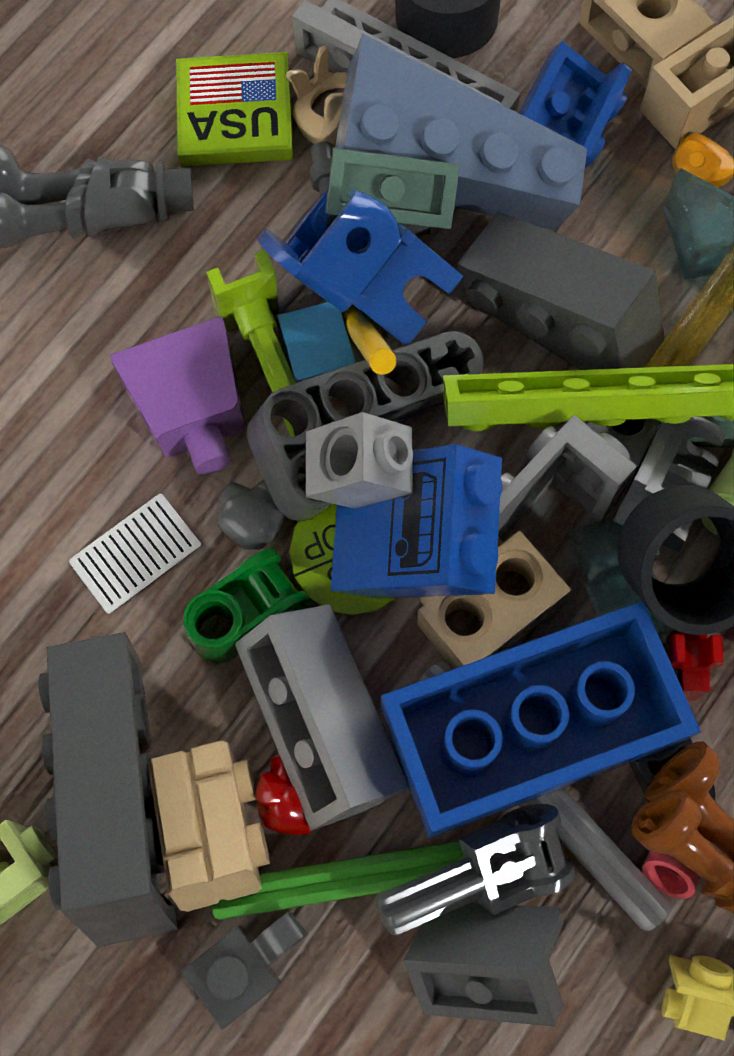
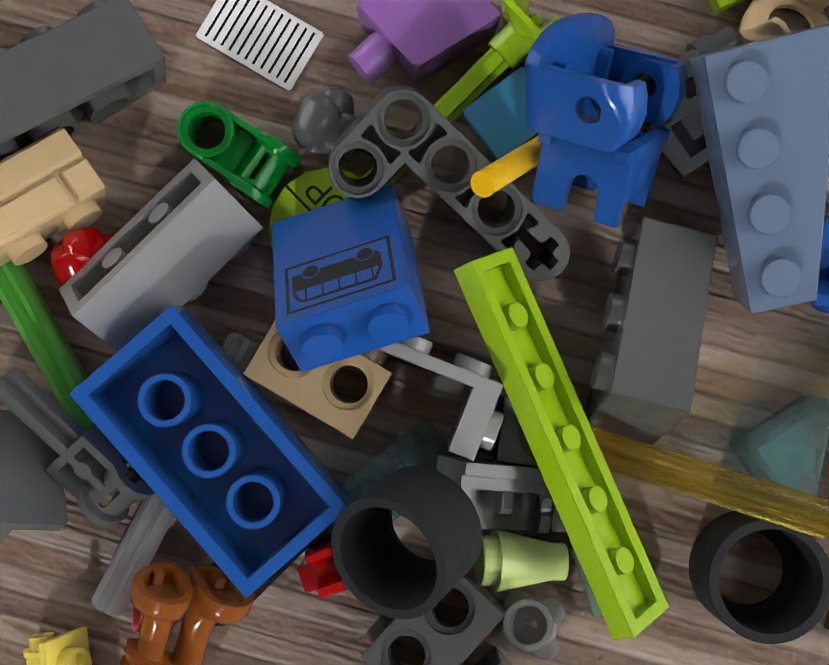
camera: 60 degrees right, 15 degrees up
light grey brick [306,412,413,509] -> none
sand green plate [325,148,460,229] -> none

